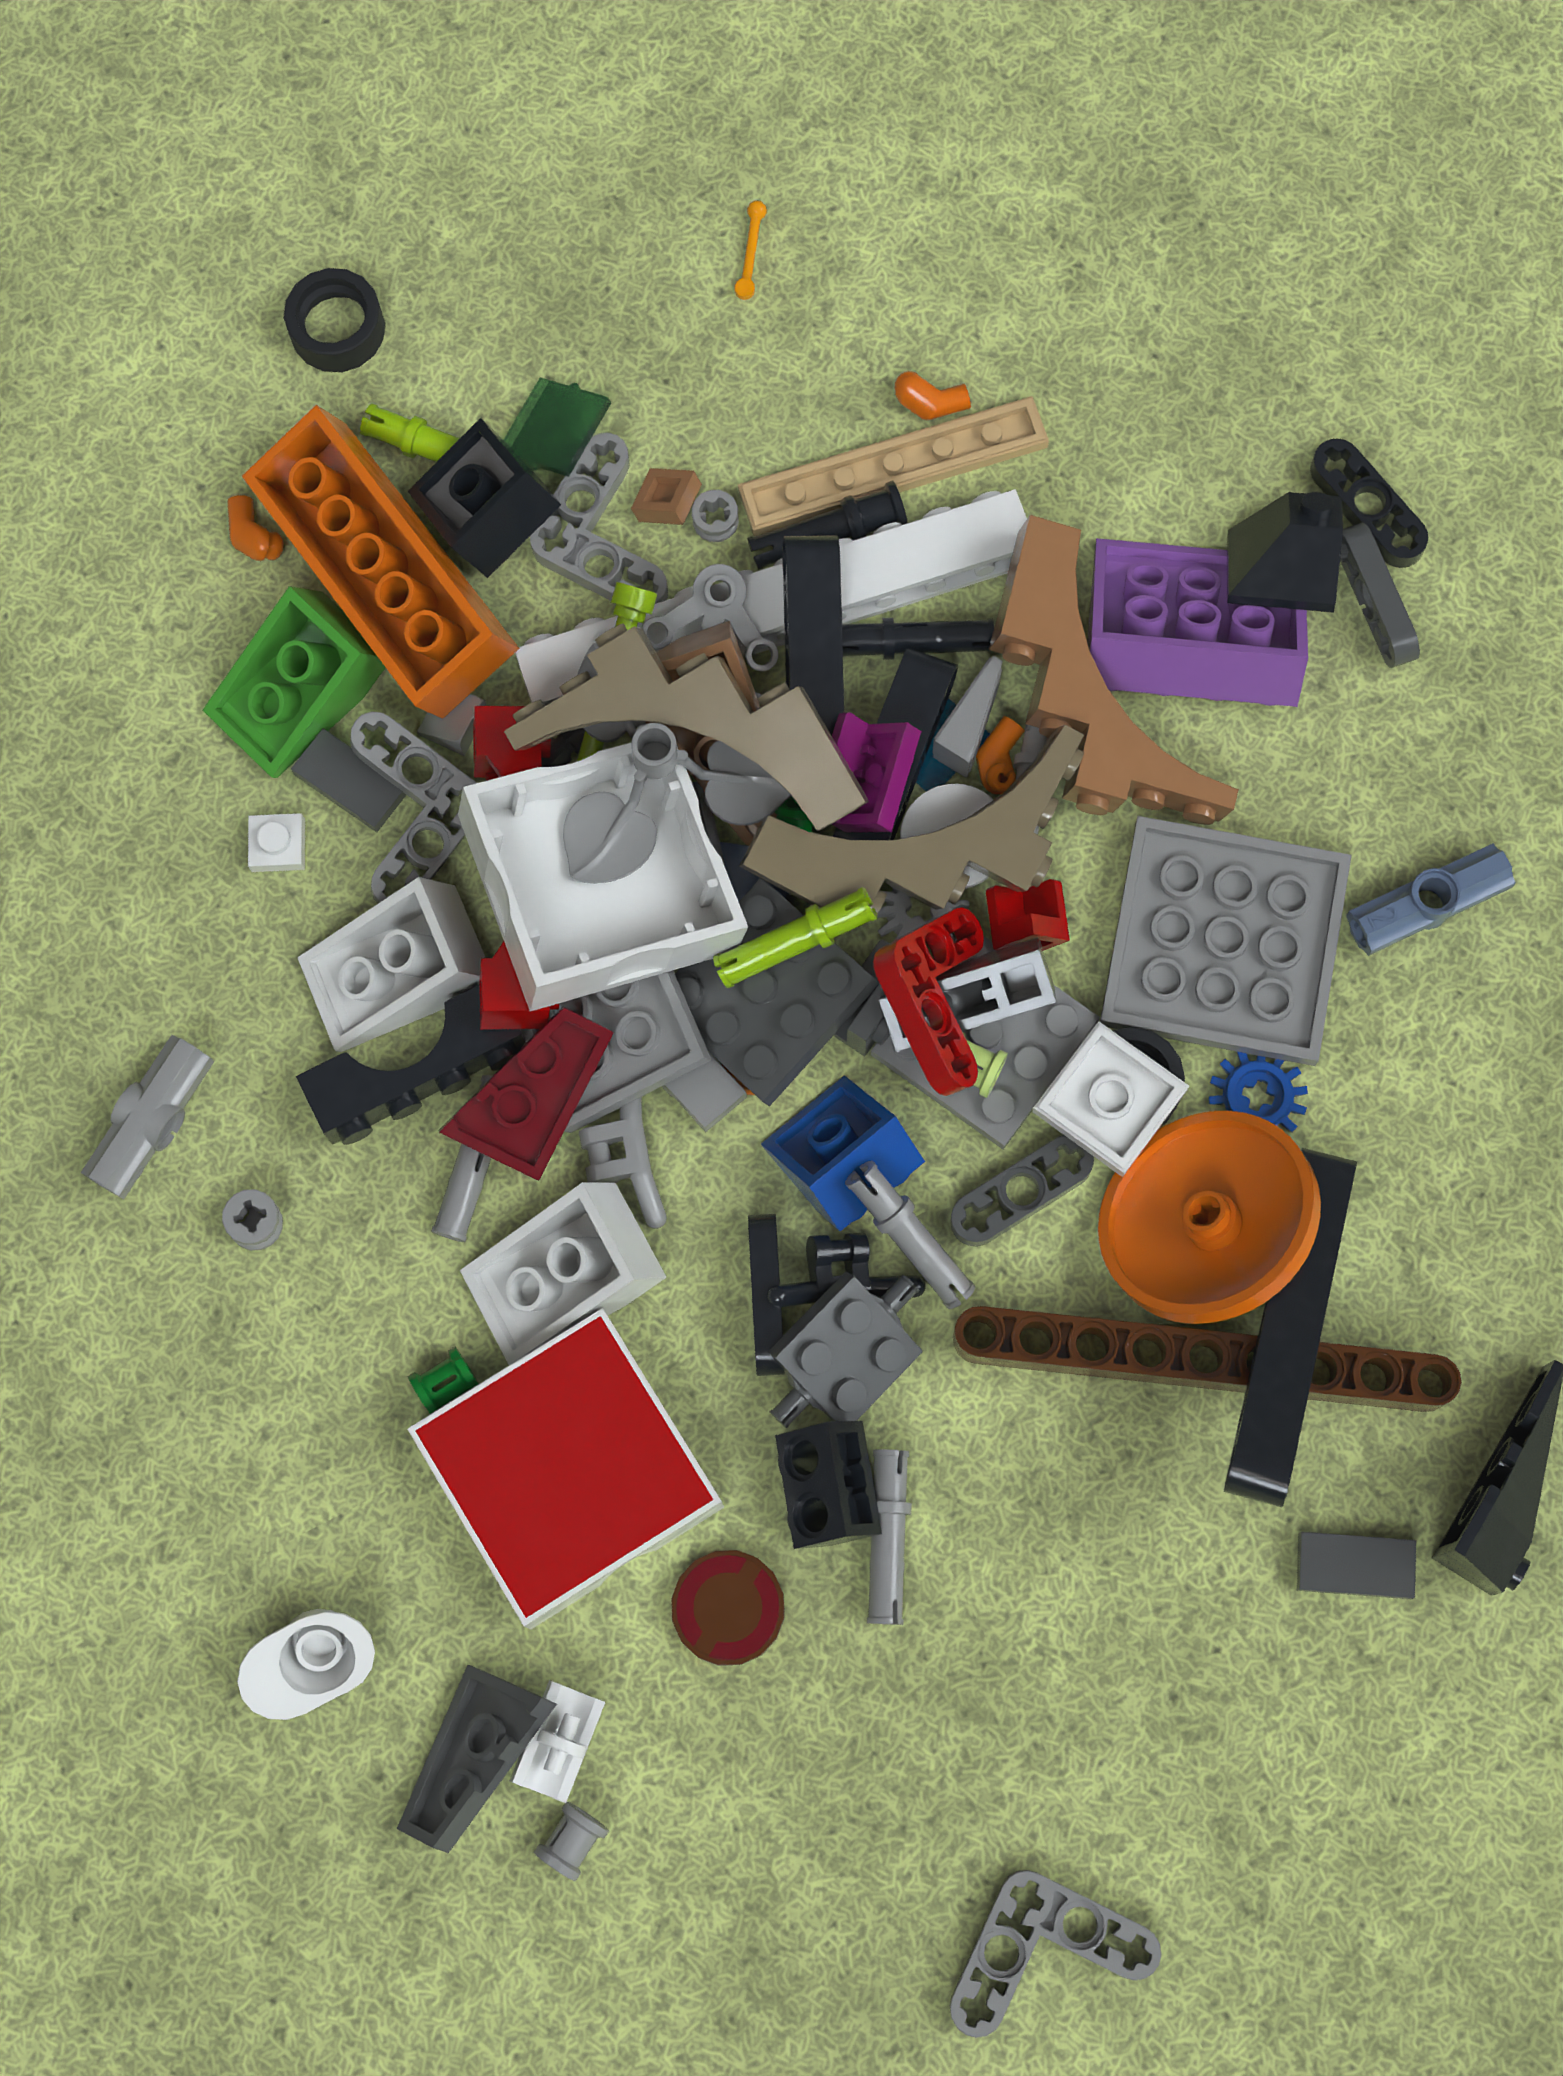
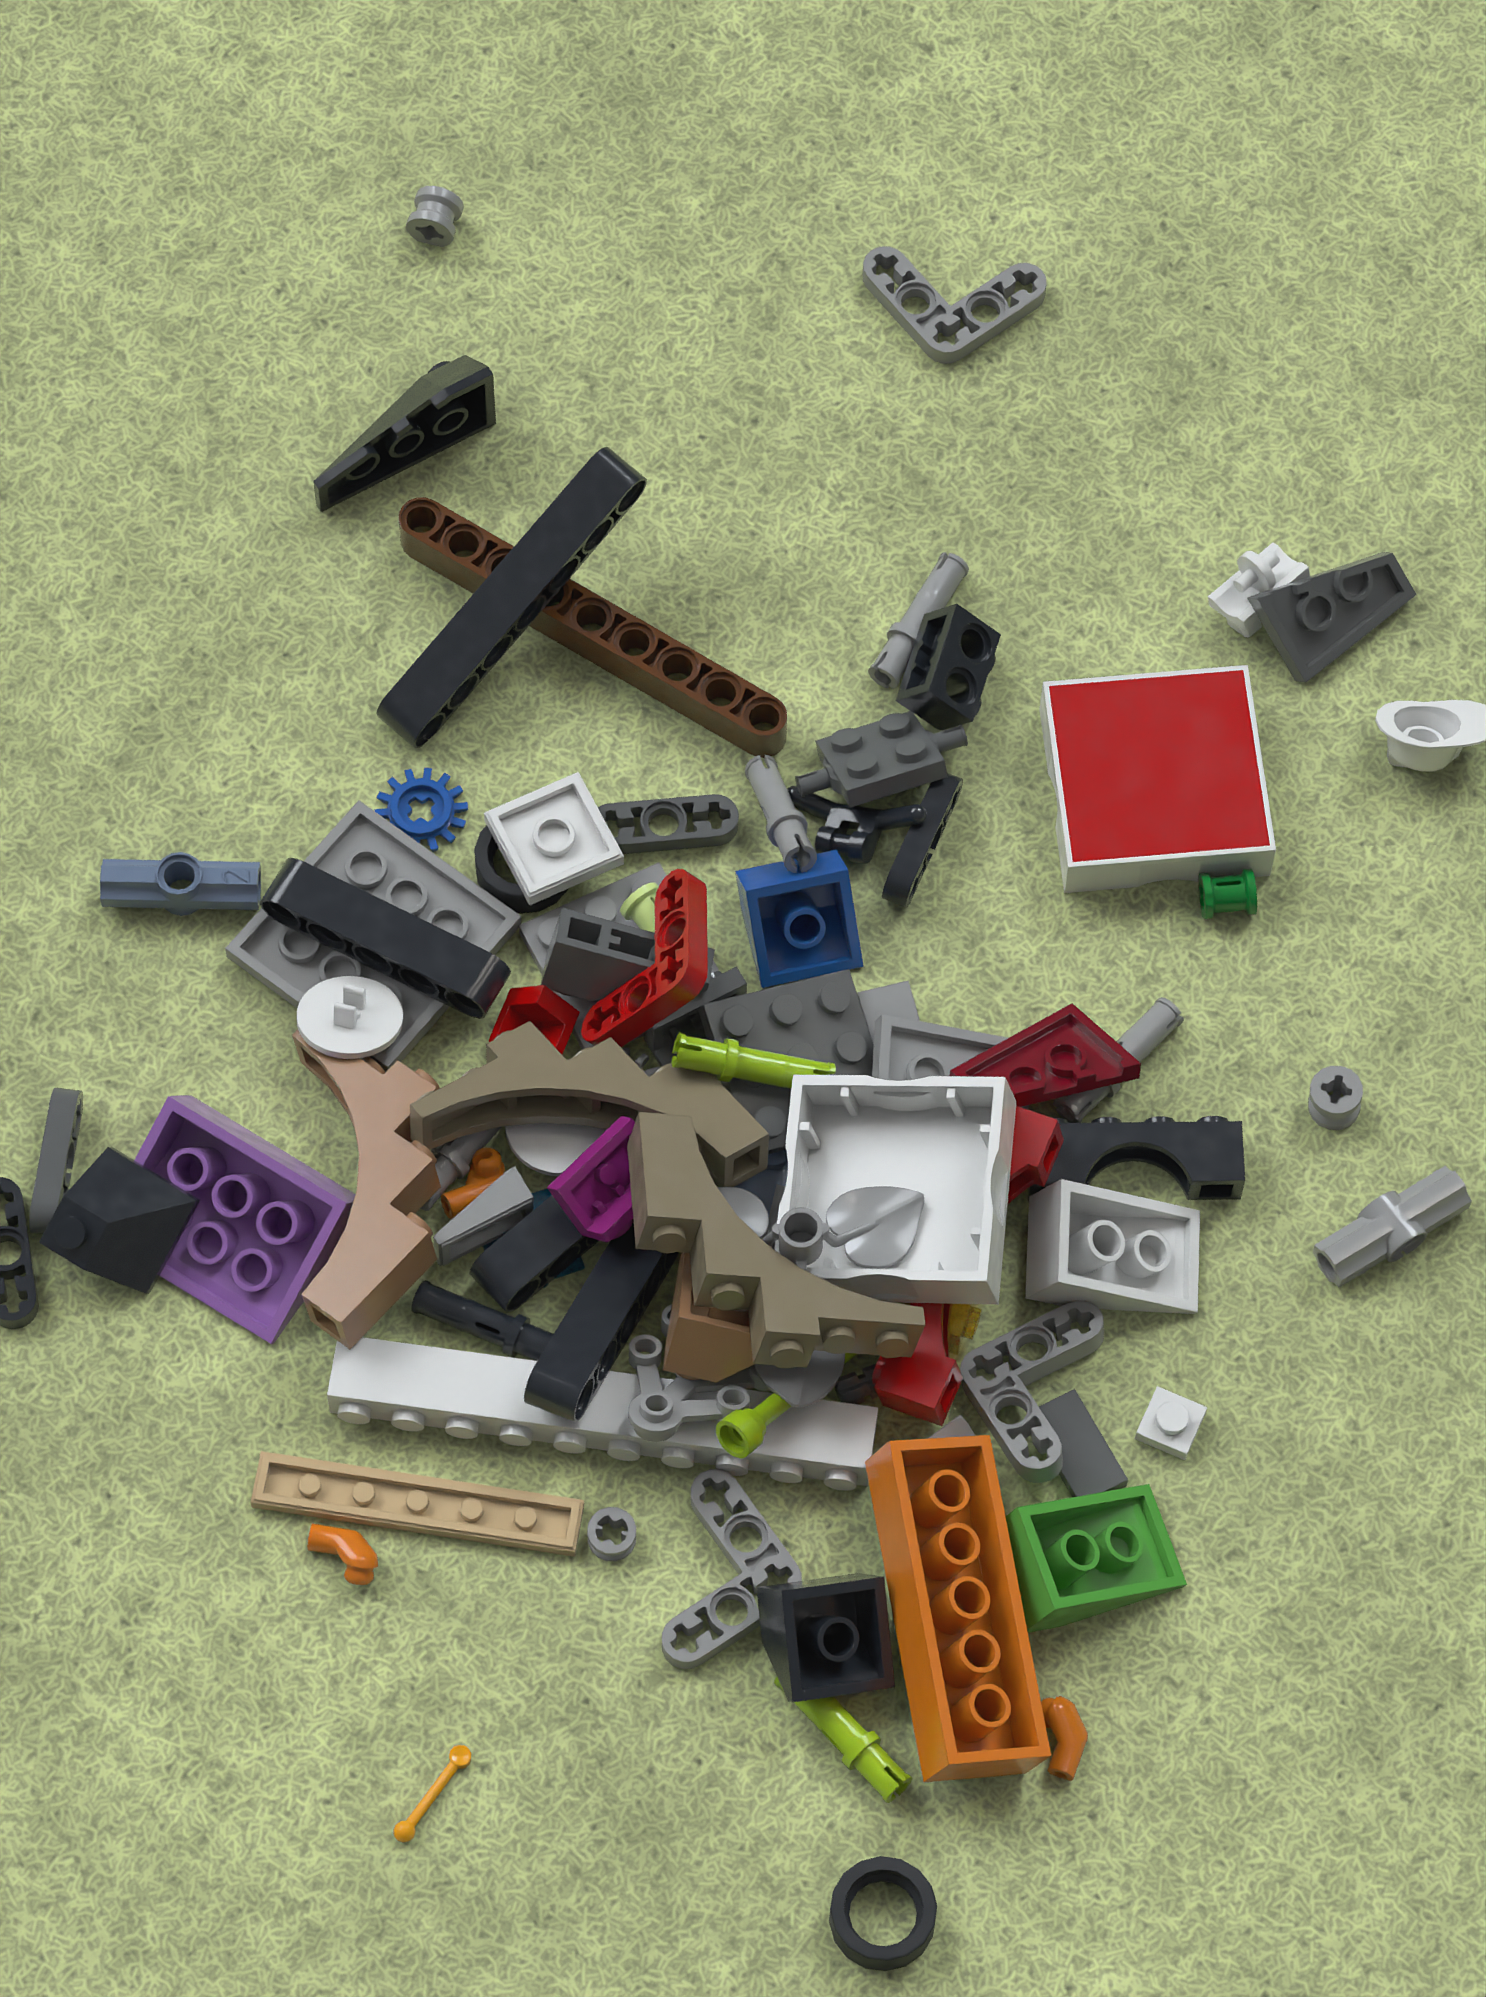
camera: 160 degrees left, 10 degrees down
white slope [460,1182,667,1366] -> none
clear green piece [504,377,611,477] -> none
light grey bush [534,1801,609,1881] -> none
light grey piece [579,1097,667,1229] -> none
medium nougat plate [631,468,702,525] -> none
reddish brown tile [671,1550,785,1666] -> none
black pin [747,481,908,570] -> none
orange dish [1098,1111,1321,1324] -> none
dark grey tile [1297,1532,1416,1599] -> none
none -> black beam [260,858,511,1019]
none -> white piece [297,976,403,1059]

